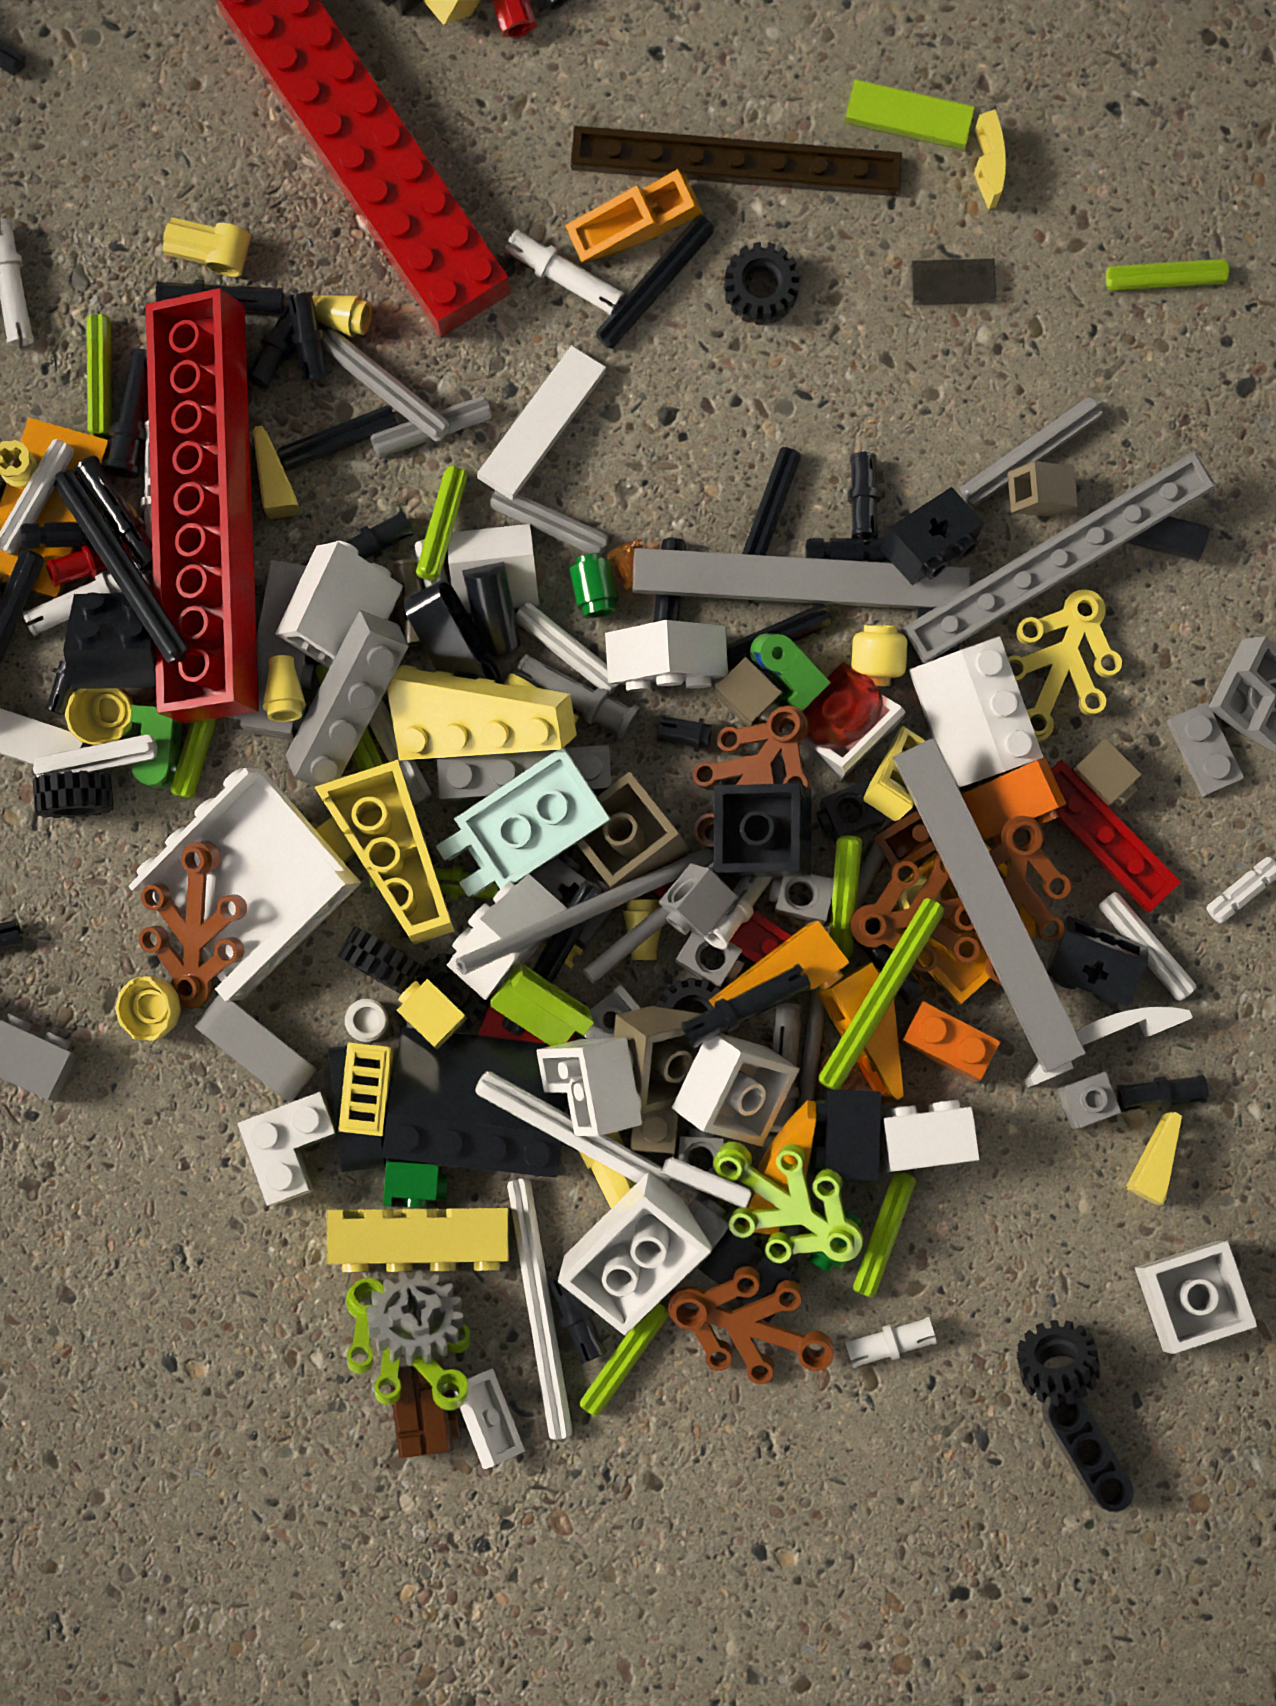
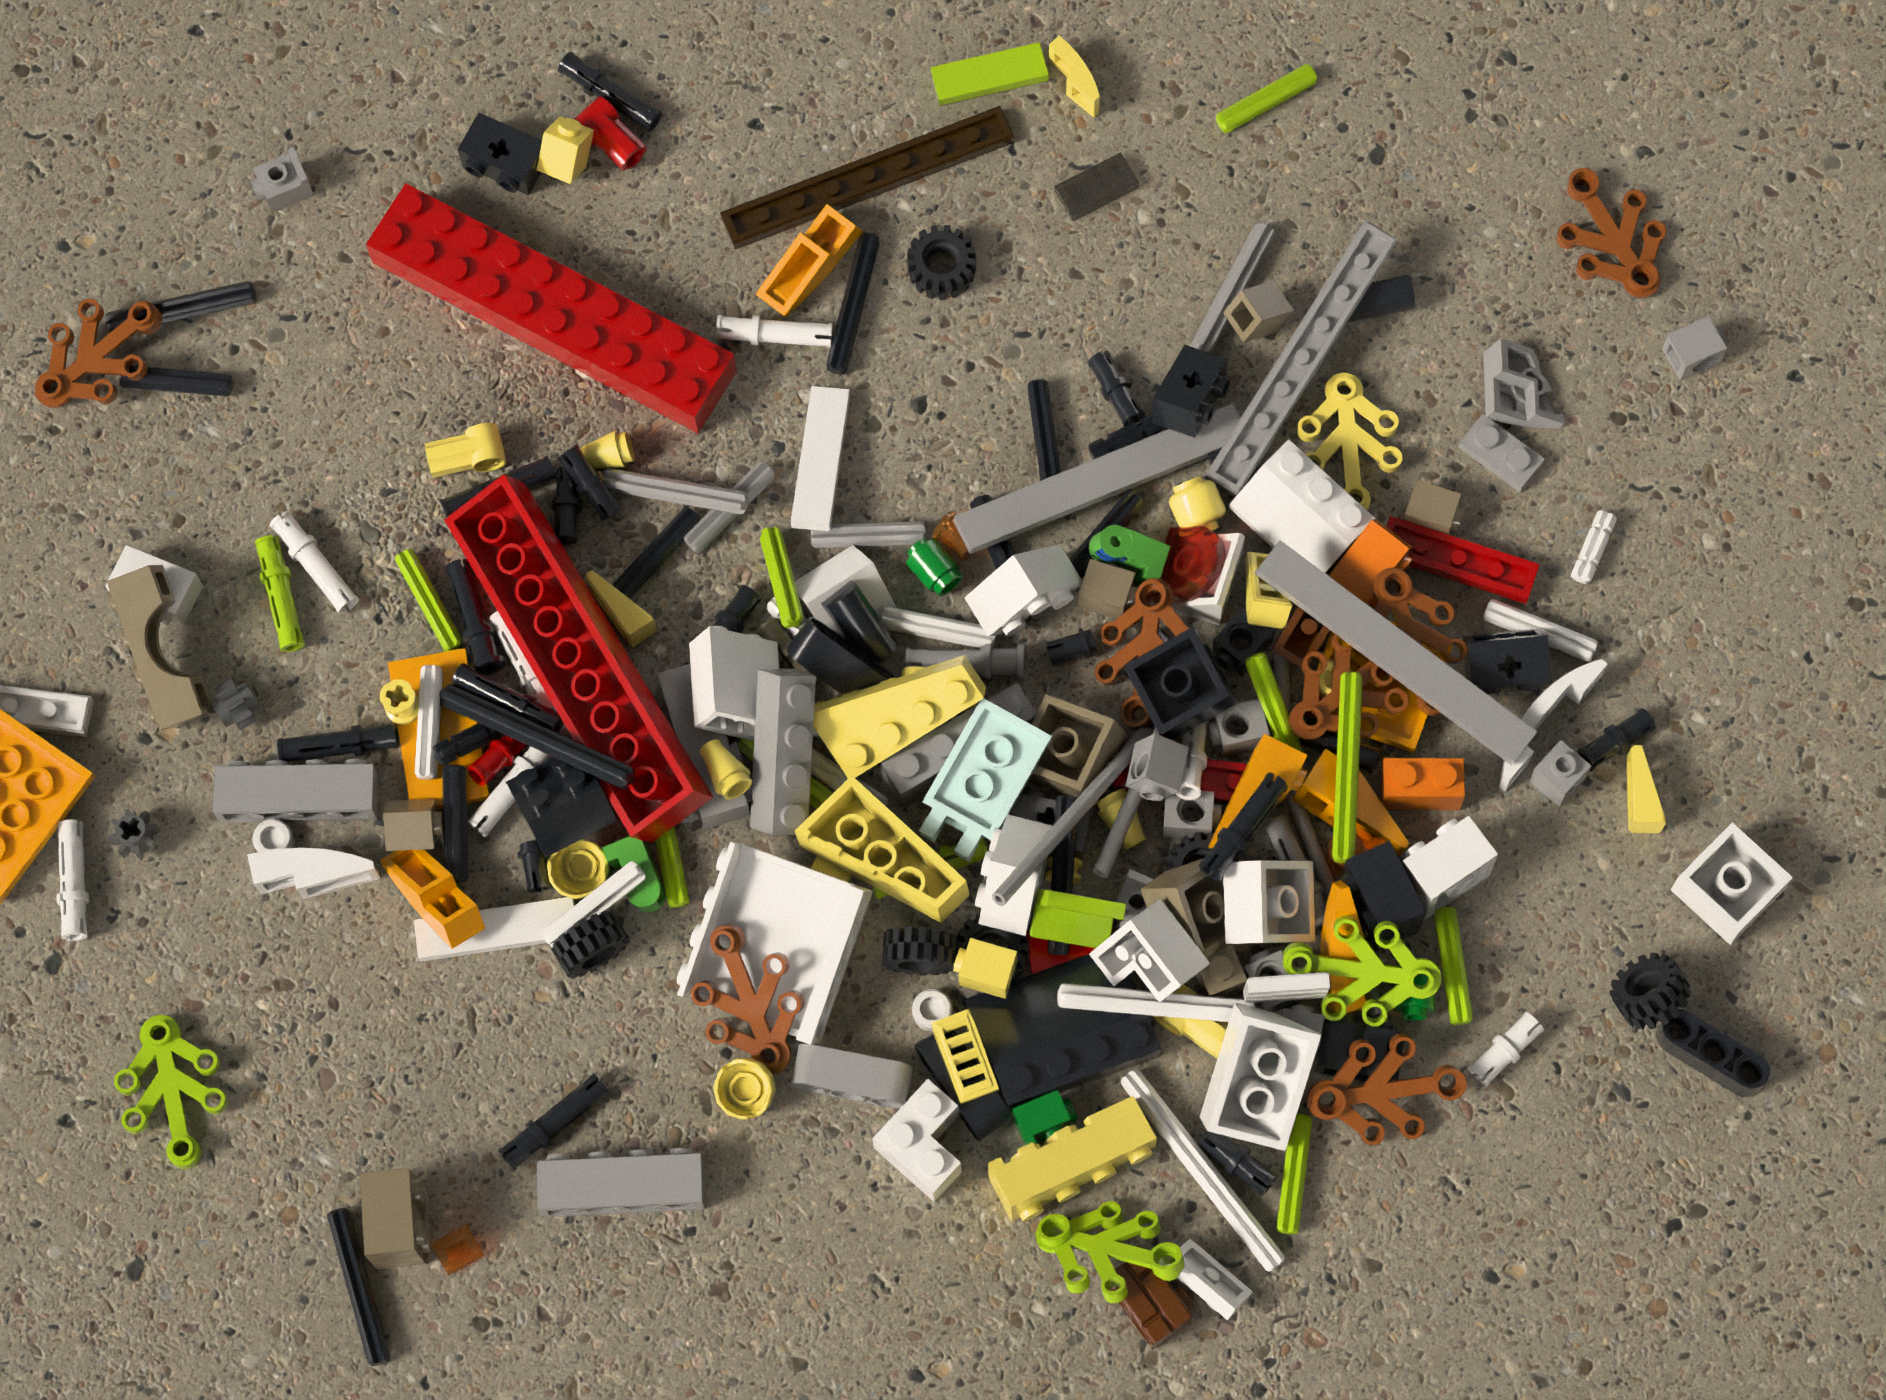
camera: 20 degrees left, 10 degrees down
light grey gear [367,1270,463,1366] -> none

